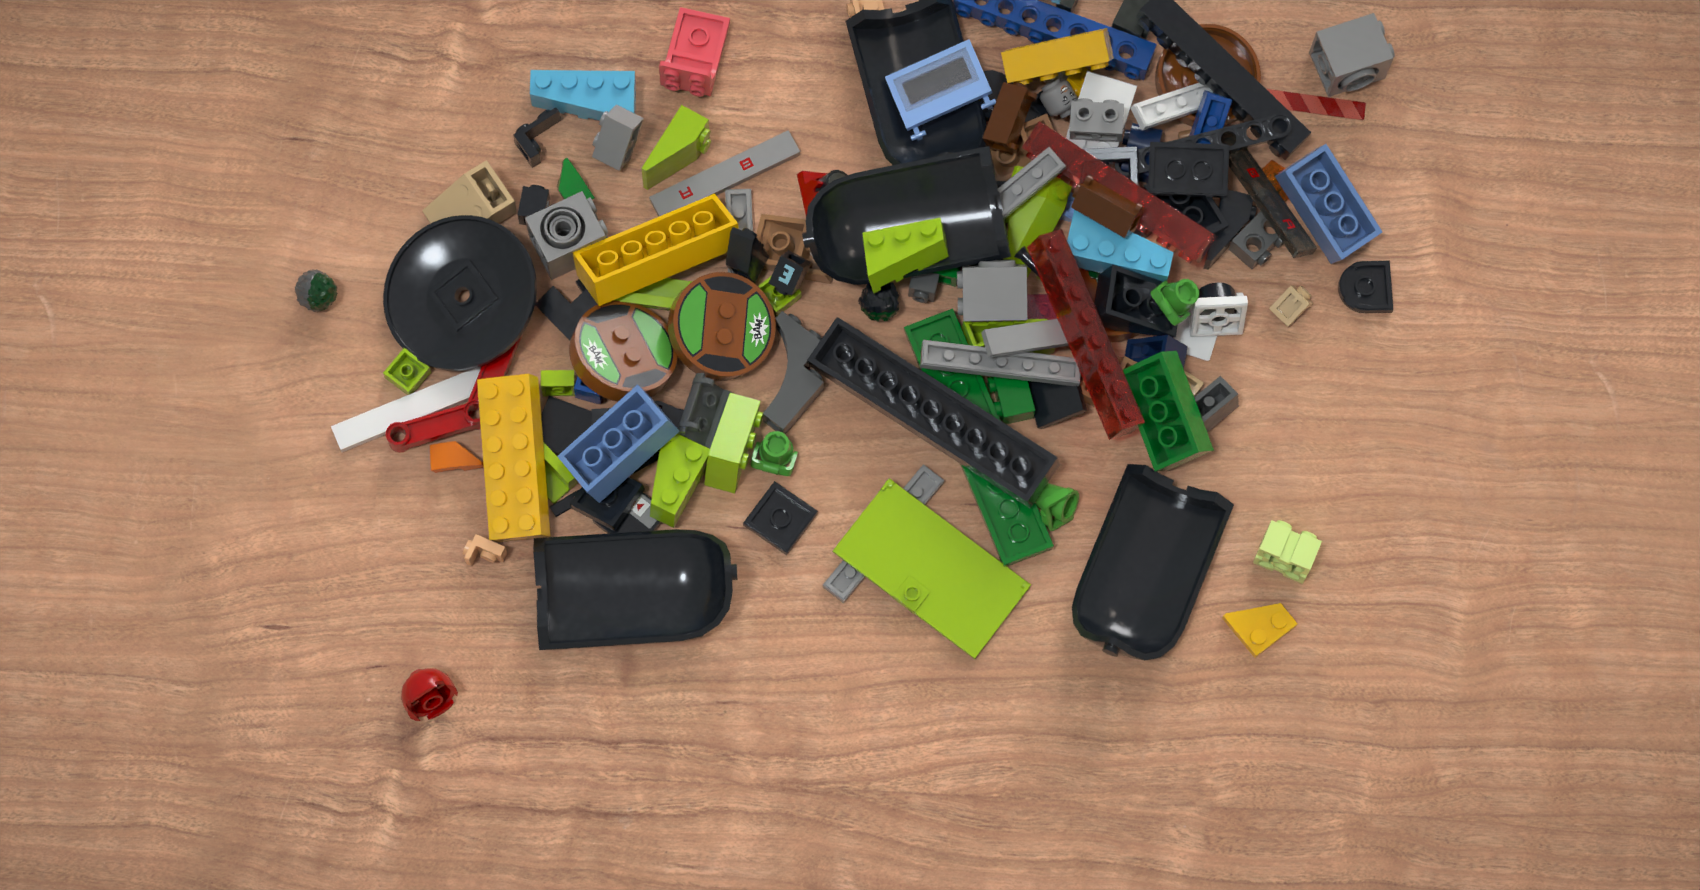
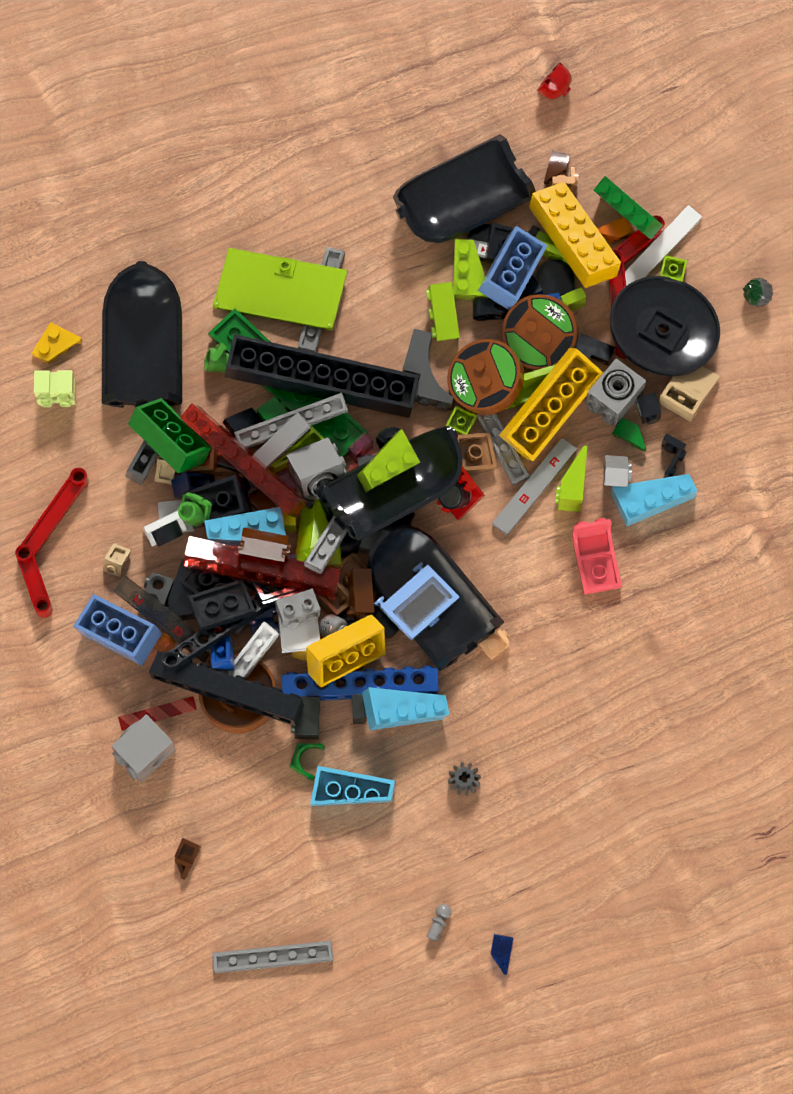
camera: 160 degrees right, 0 degrees up
dark grey piece [678,373,732,449] -> none
black slope [726,227,769,283] -> none
black tile [743,481,818,555] -> none
bright green piece [751,431,798,476] -> none
black brick [769,250,811,295] -> none
black tile [1338,260,1394,313] -> none
none -> red piece [15,467,89,618]
none -> clear pink piece [348,432,373,463]
none -> reddish brown slope [544,150,570,185]
none -> green brick [593,176,663,239]

